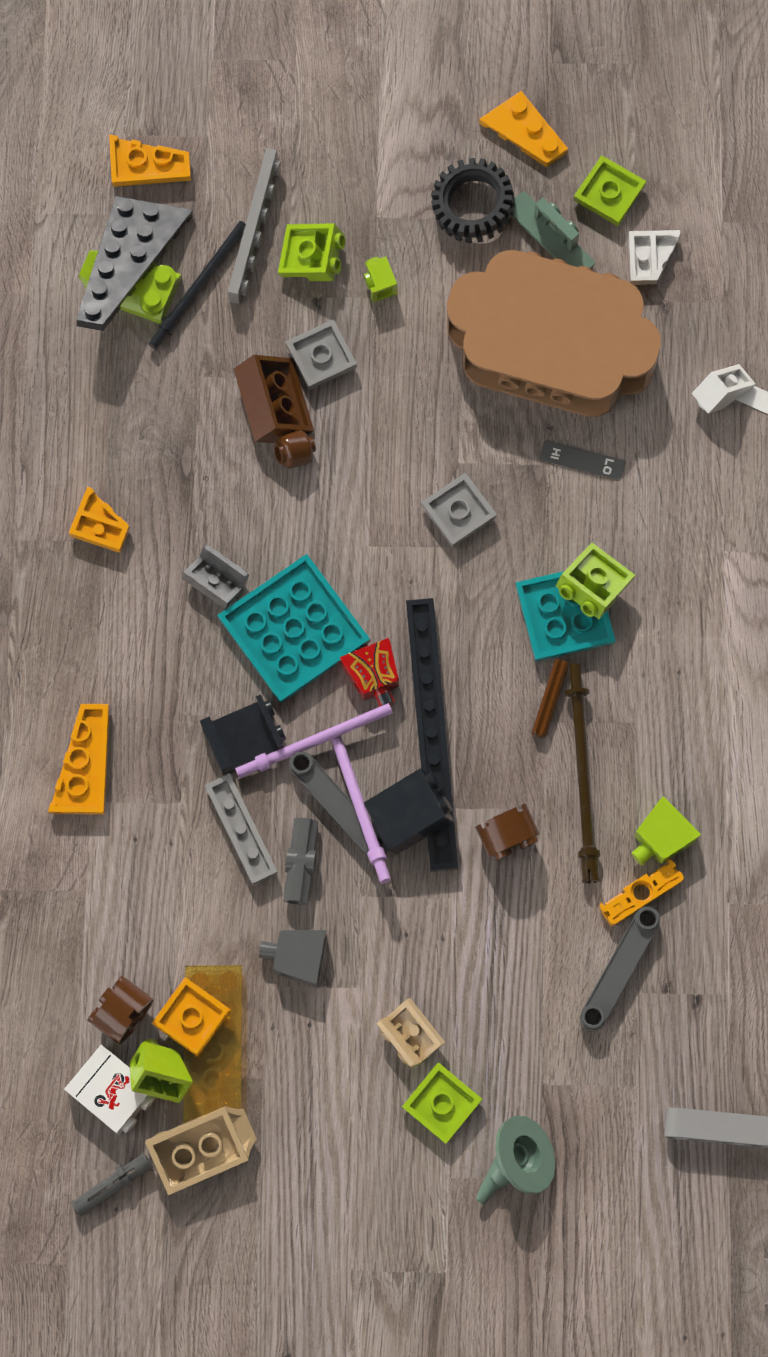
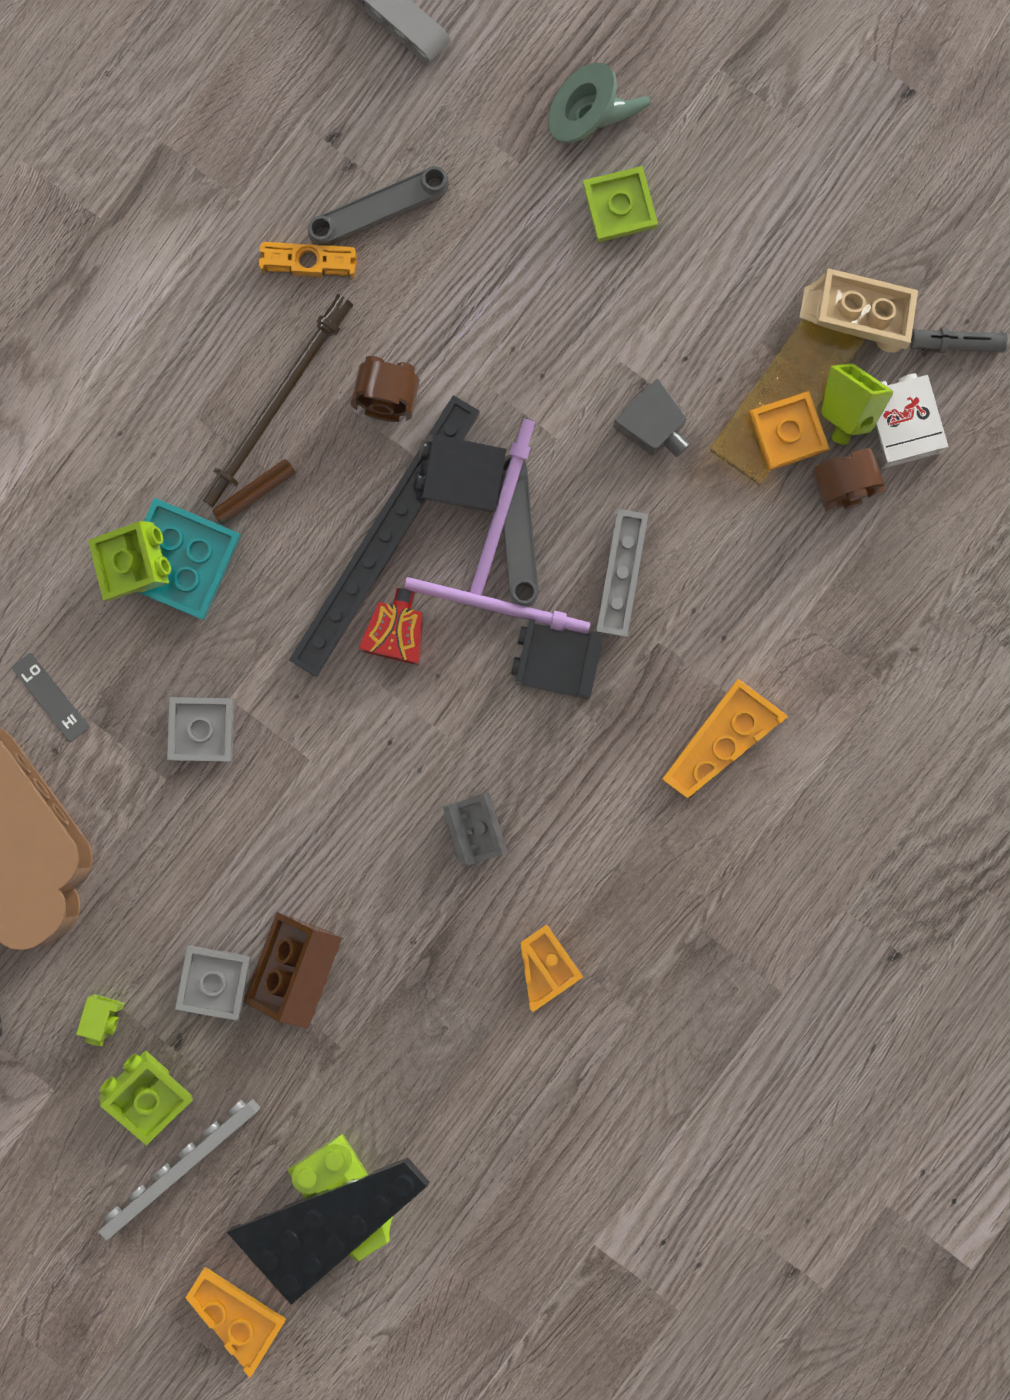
camera: 145 degrees left, 10 degrees up
black bar [148,221,246,350] -> none
teal plate [217,554,371,704] -> none
reddish brown head [274,430,316,469] -> none
dark grey piece [283,817,318,905] -> none
tan bracket [377,998,445,1068] -> none
lime torso [631,796,701,866] -> none

